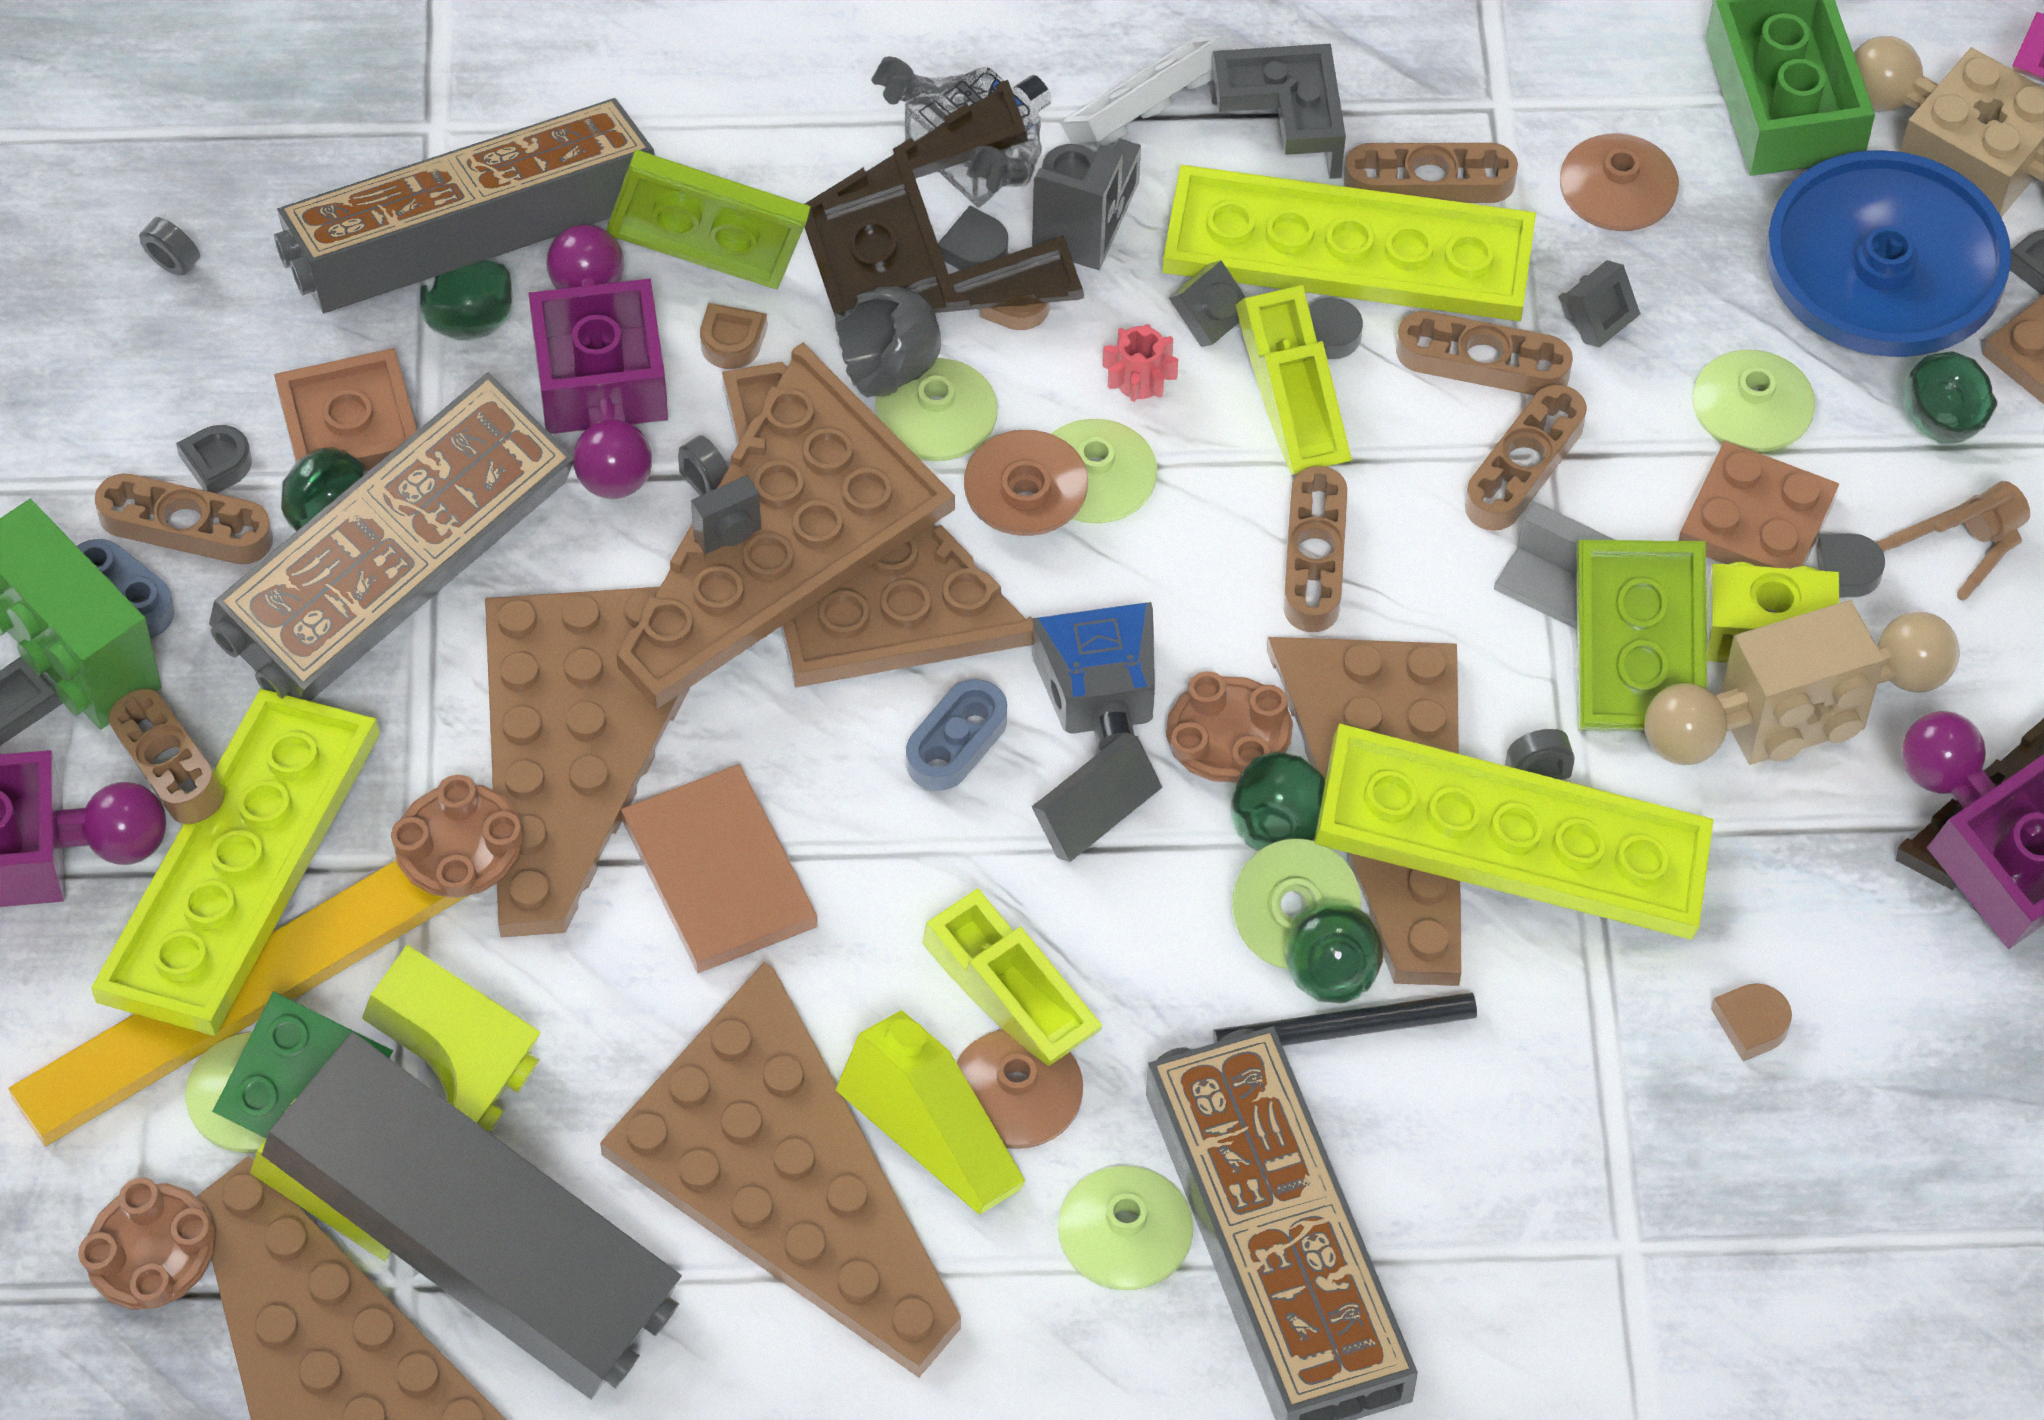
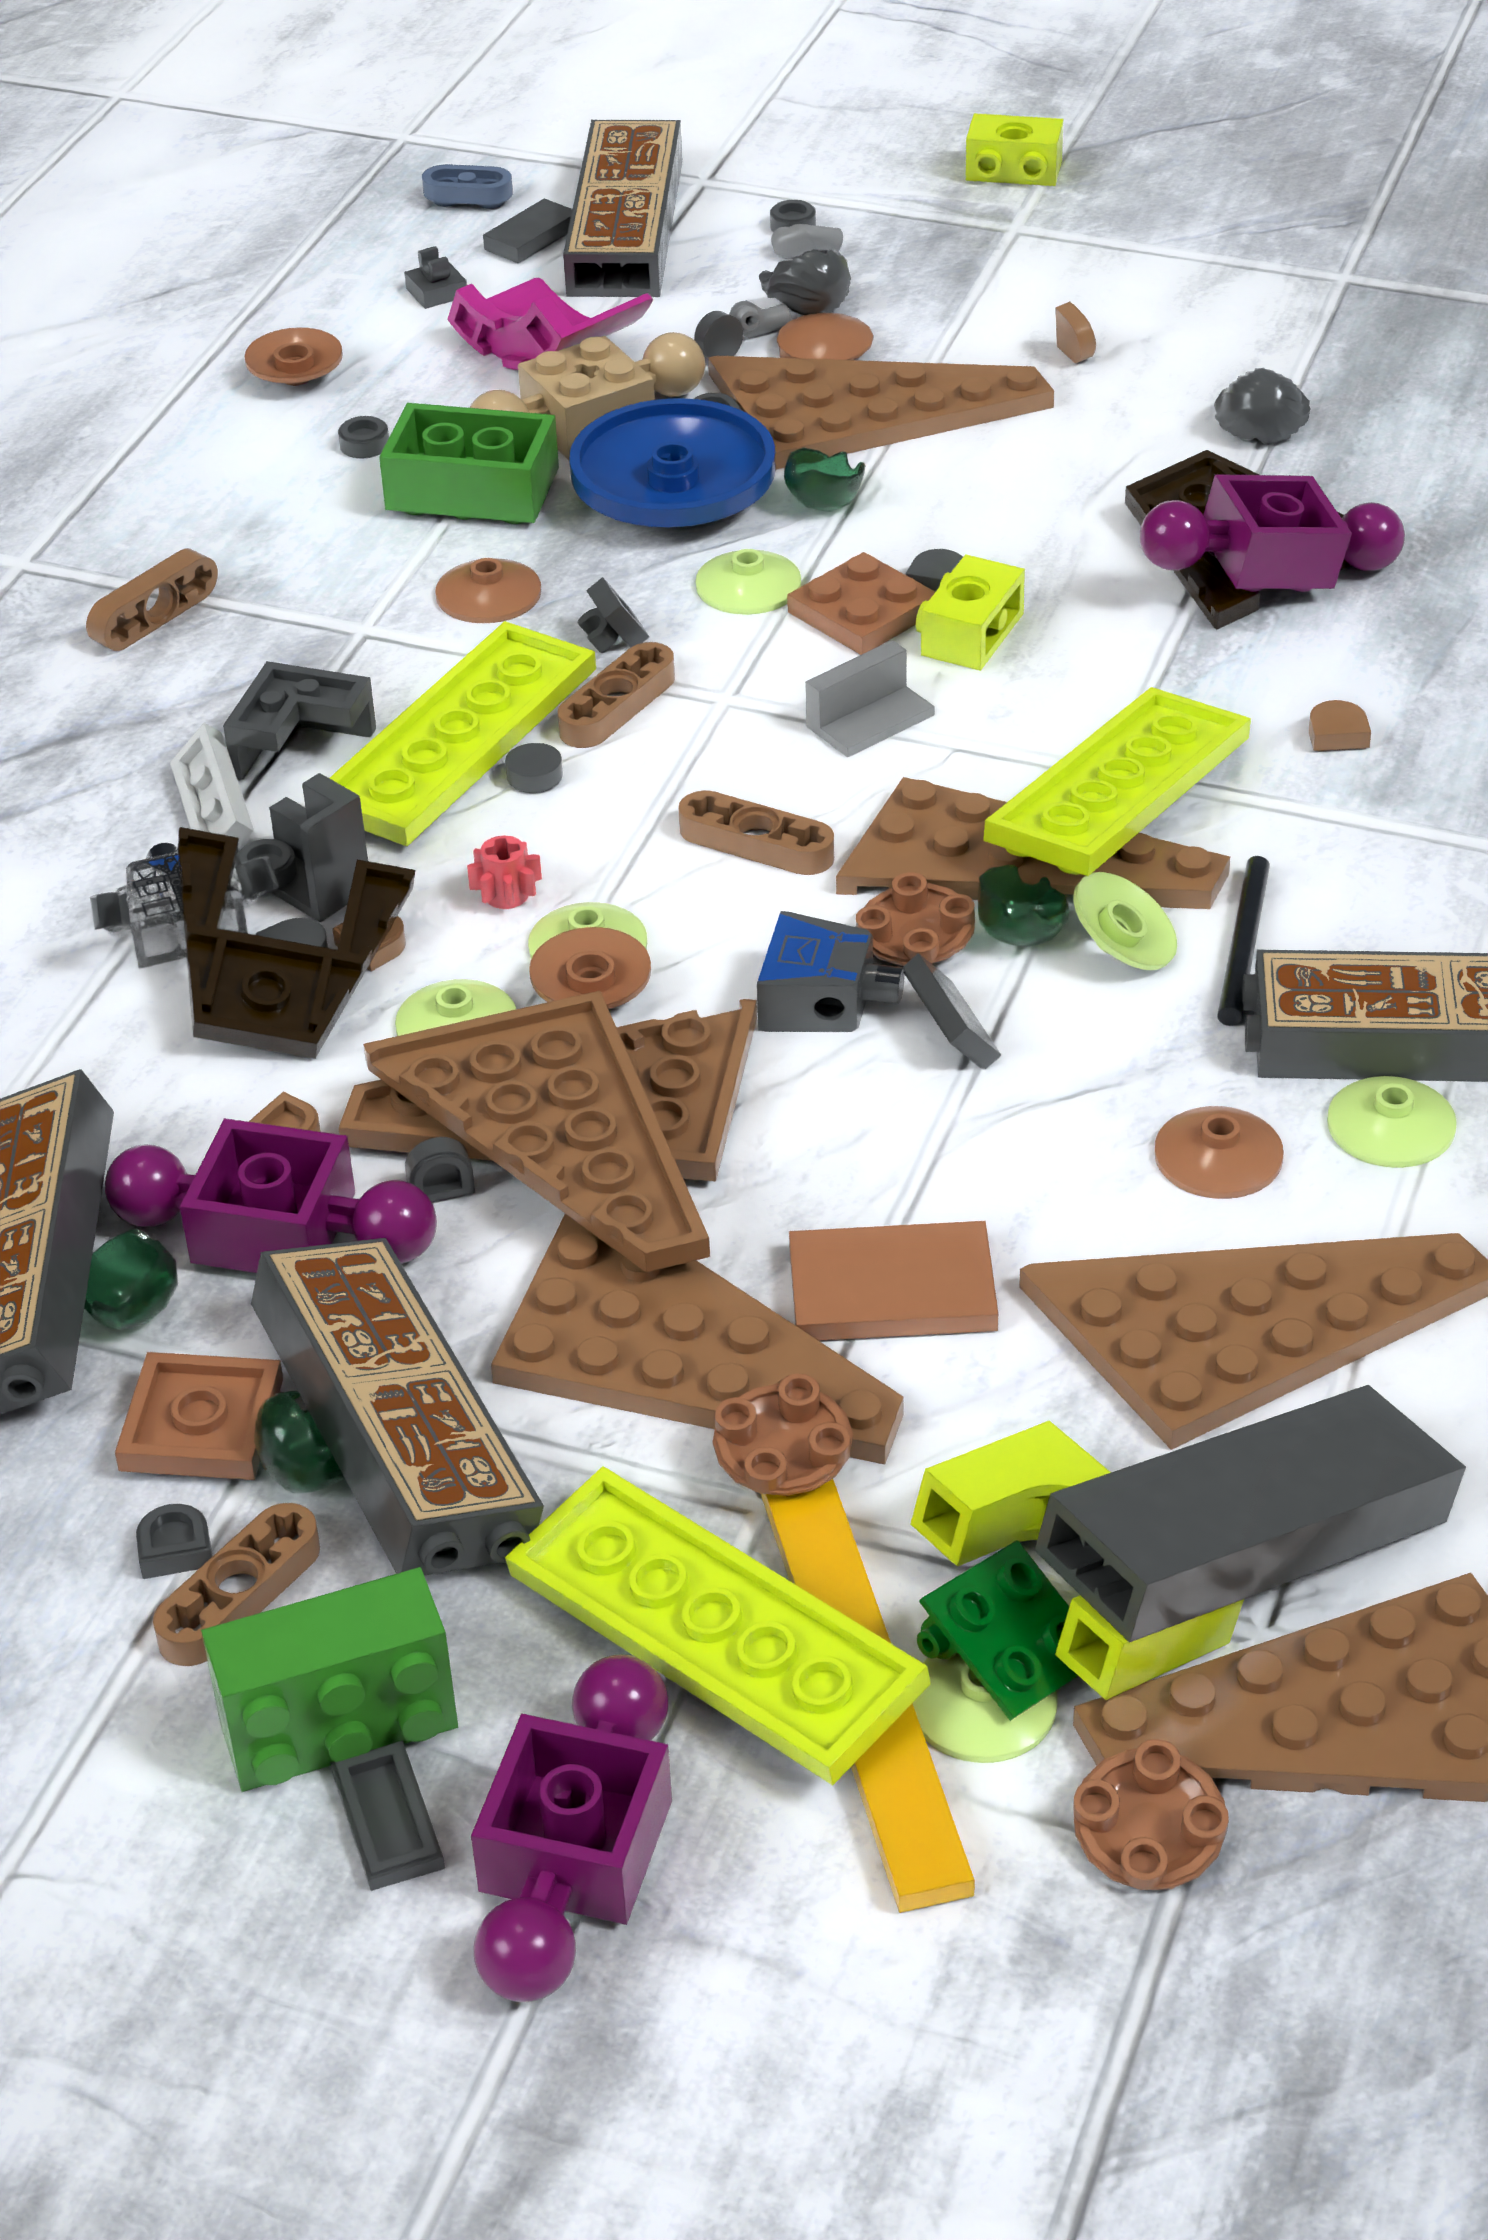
camera: 65 degrees left, 15 degrees down
medium nougat beam [108,689,225,824] -> none
lime tile [606,149,811,290] -> none
dark grey plate [691,475,761,554] -> none
dark grey hair [835,286,941,398] -> none
neon yellow slope [835,1010,1025,1215] -> none
sand blue plate [906,679,1008,791] -> none
neon yellow slope [922,888,1102,1066] -> none
dark grey plate [1168,260,1246,347] -> none
neon yellow slope [1235,285,1352,475] -> none
clear green hair [1283,898,1384,1004] -> none
medium nougat beam [1344,143,1518,203] -> none
medium nougat beam [1465,385,1587,531] -> none
dark grey tile [1505,729,1575,780] -> none
lime tile [1576,540,1707,732] -> none
tan brick [1644,600,1960,766] -> none
medium nougat plant [1876,481,2030,600] -> none

